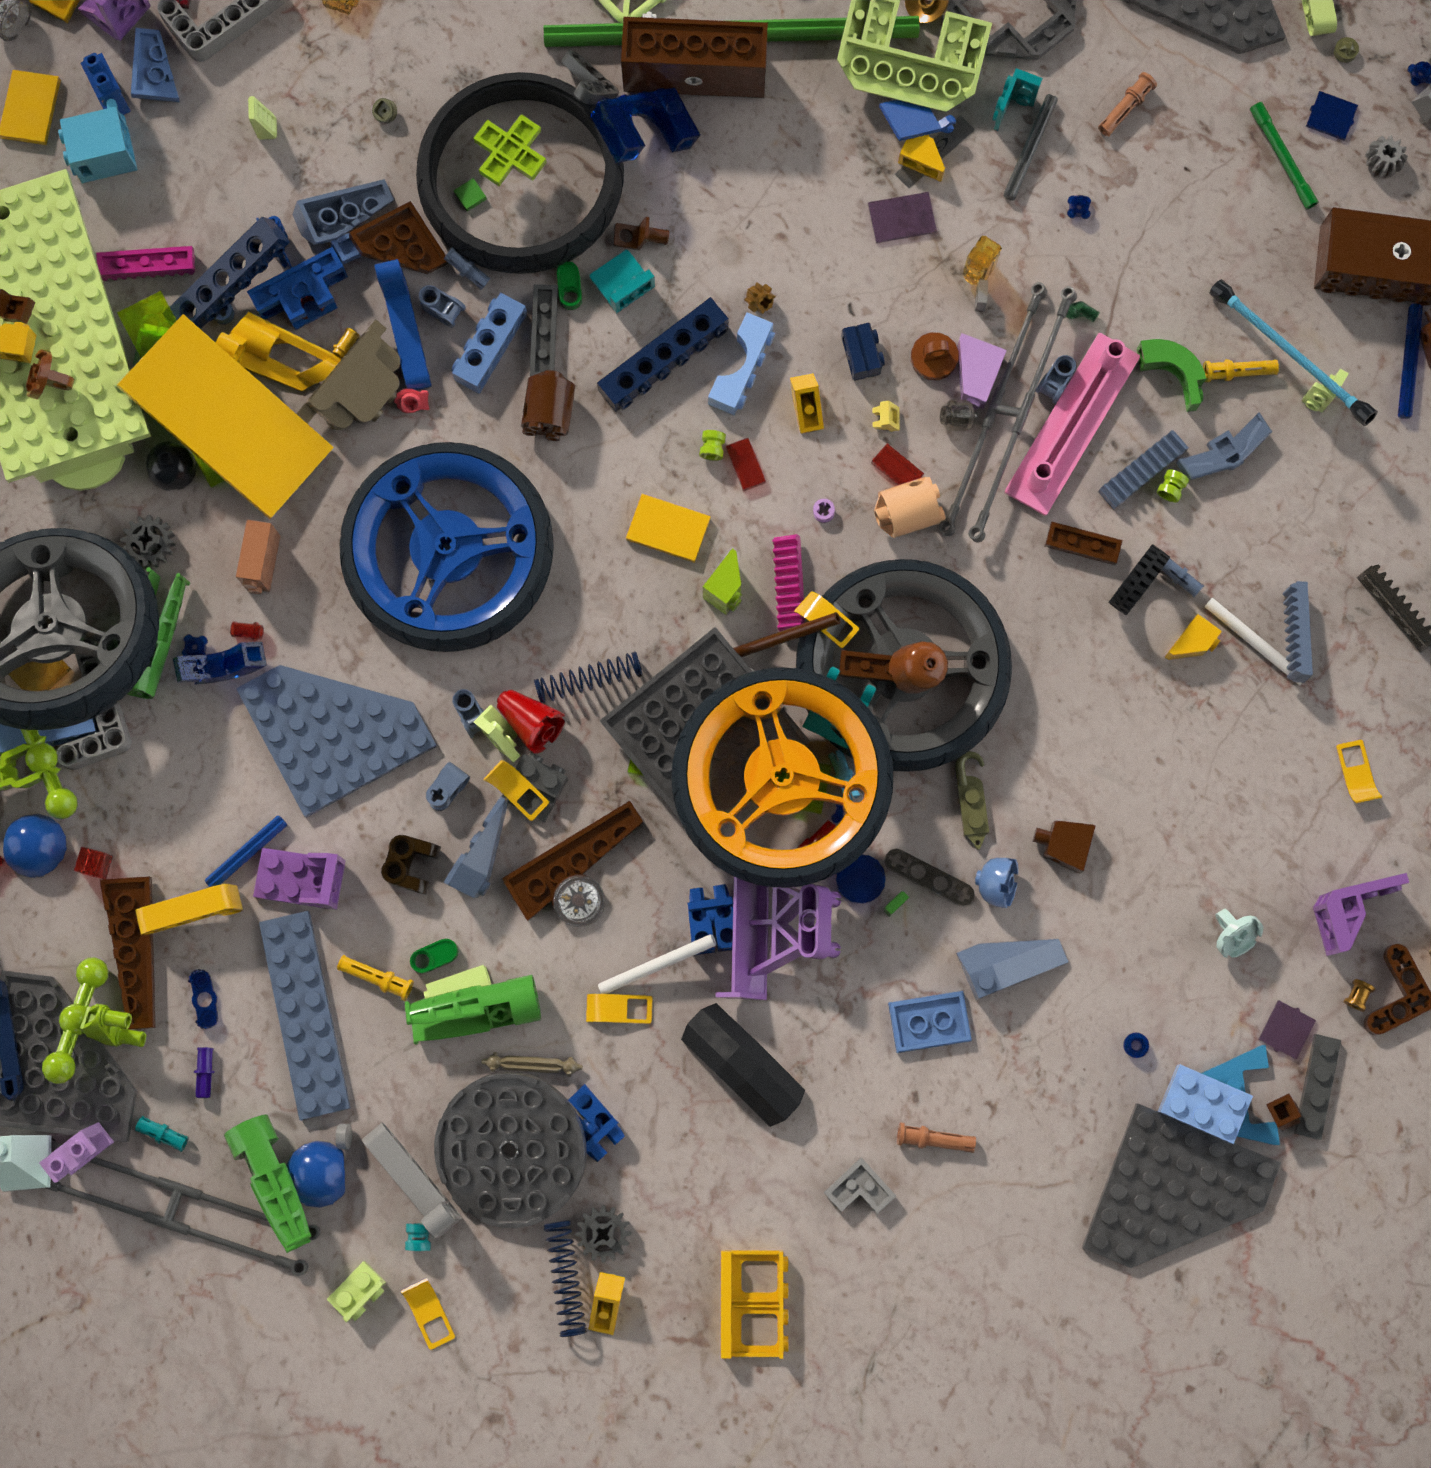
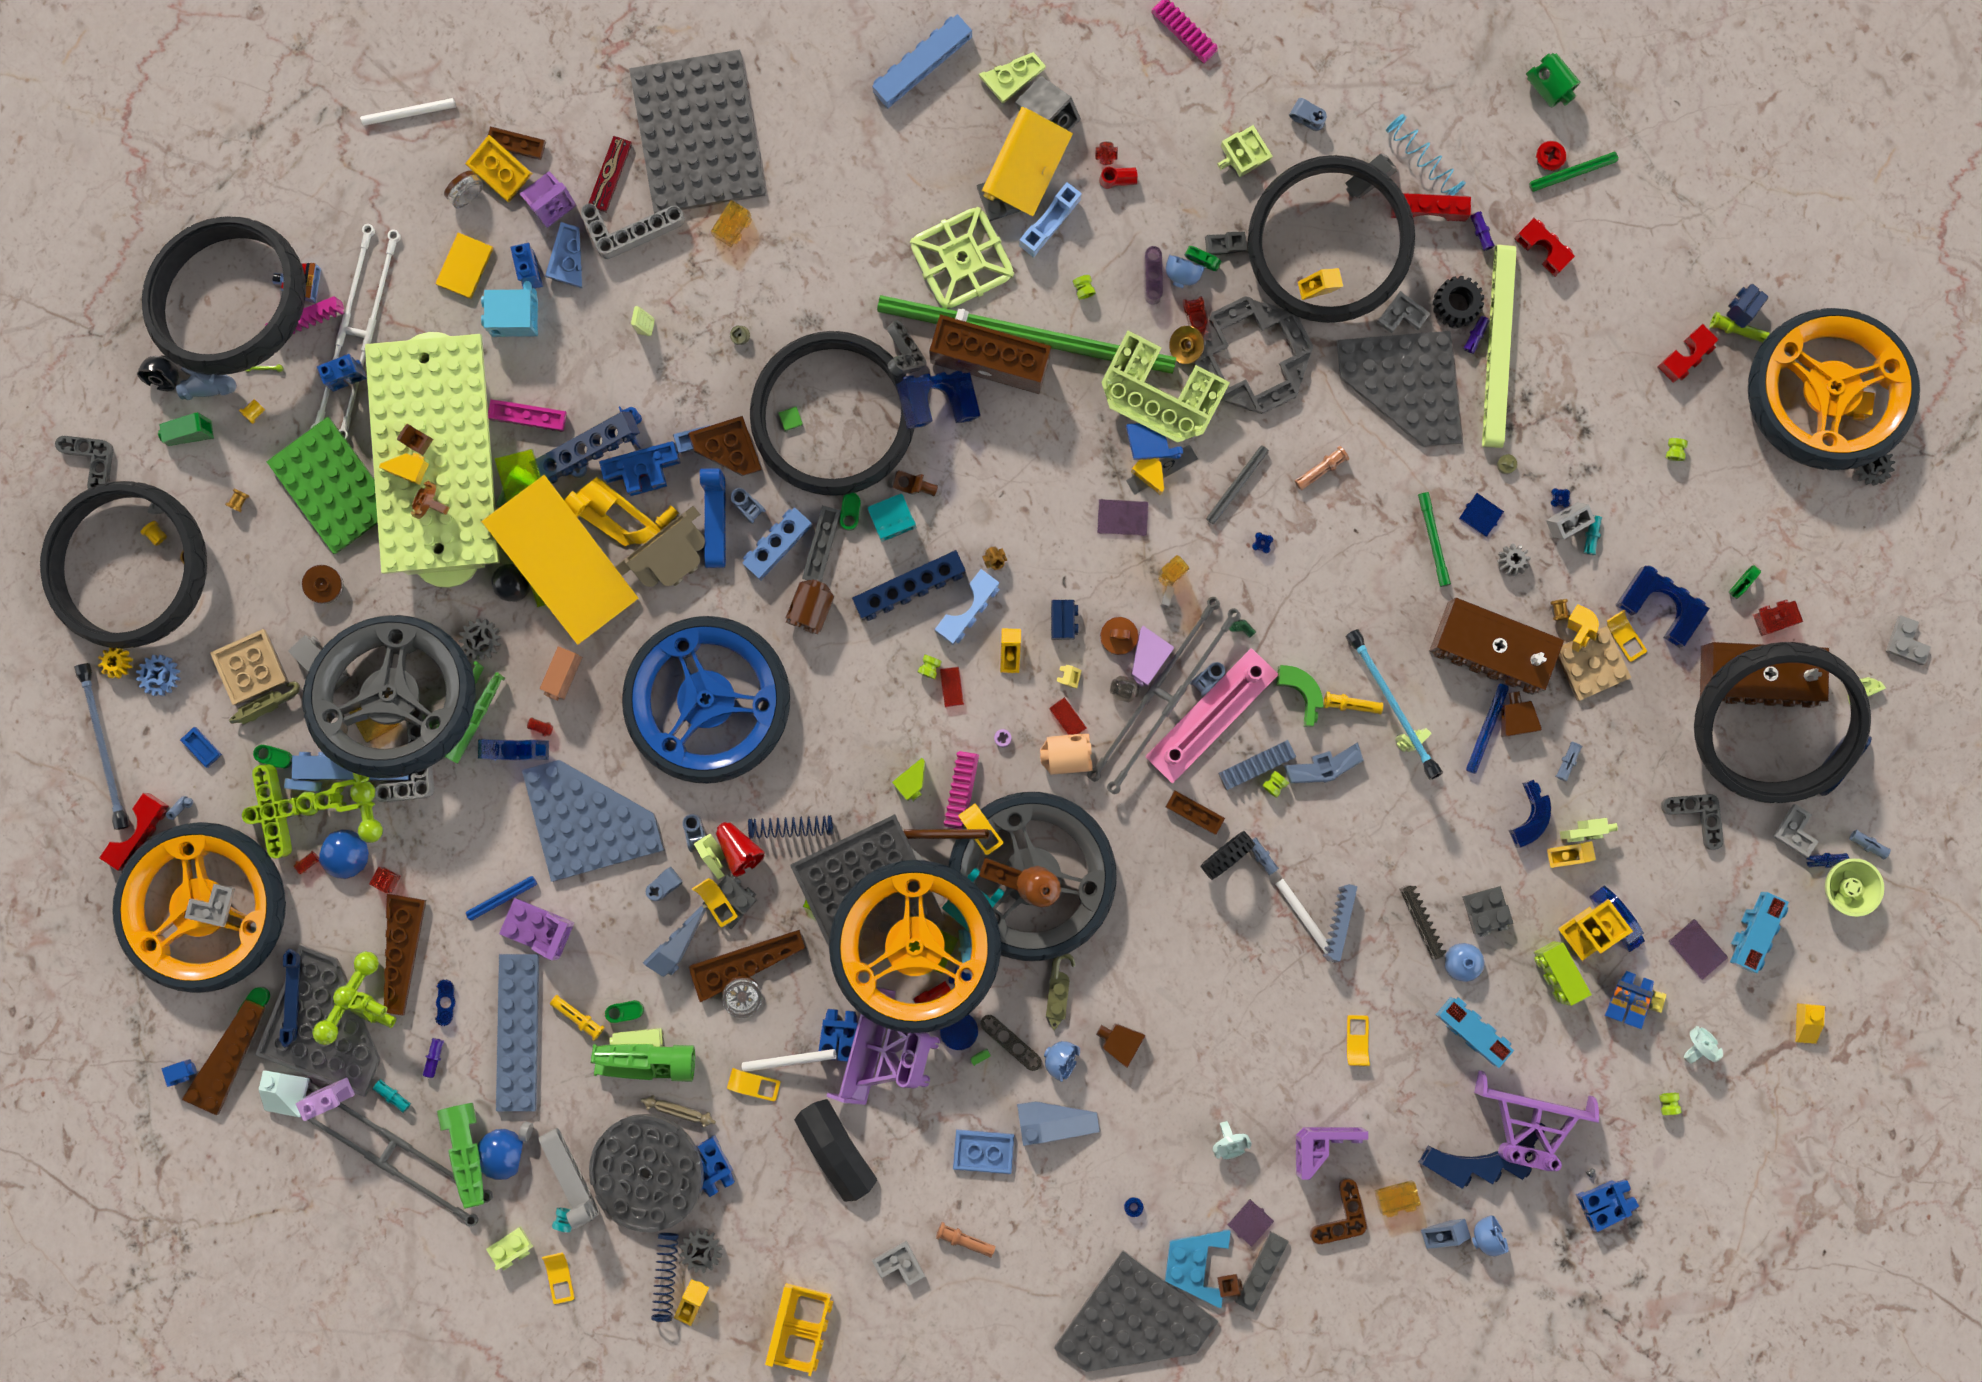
camera: 10 degrees right, 5 degrees up
yellow beam [135,884,243,935] -> none
clear blue plate [181,634,208,660] -> none
sand blue wedge [292,179,394,245] -> none
dark brown piece [381,835,441,895] -> none
coral animal [394,389,429,413] -> none
sand blue pin [444,247,491,290] -> none
lime plate [473,114,547,186] -> none
yellow tile [626,494,711,563] -> none
teal bracket [992,68,1043,131] -> none
light blue brick [1158,1064,1253,1144] -> none
yellow slope [1165,614,1222,660] -> none
pearl gold bush [1343,979,1375,1012] -> none

